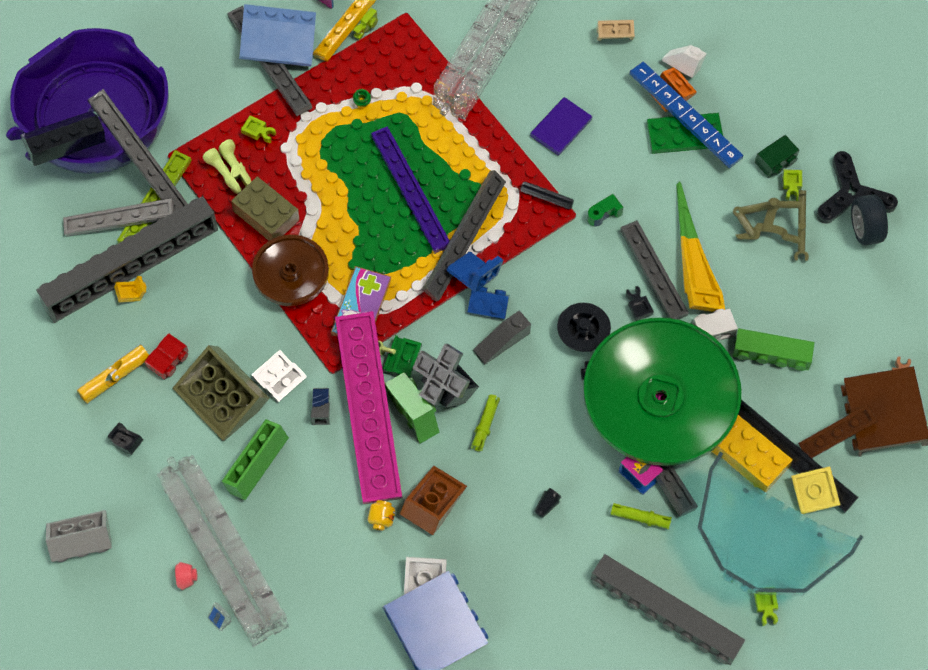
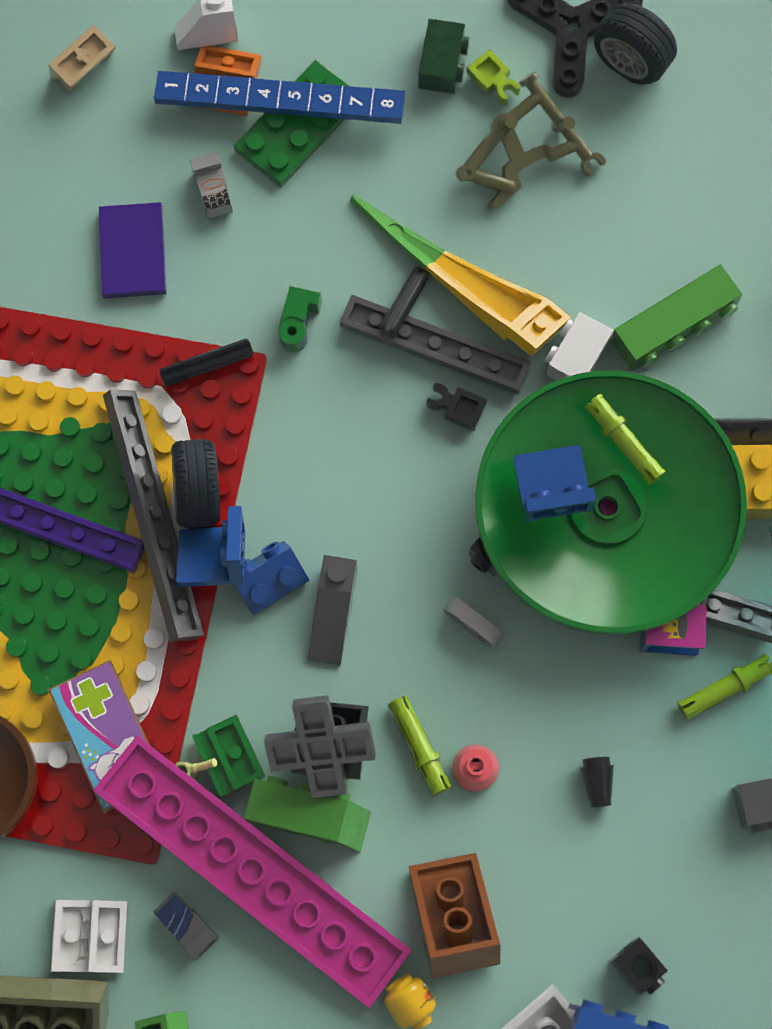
camera: 40 degrees left, 10 degrees up
black wheel [557,302,611,352] -> none
none -> black wheel [171,439,220,528]
none -> light grey leg [190,152,233,219]
none -> black axle [379,266,429,340]
none -> light grey beam [443,597,504,648]
none -> coral cone [452,745,499,791]
none -> blue bracket [513,445,596,522]
none -> lime pin [584,394,666,485]
none -> black brick [609,937,668,995]

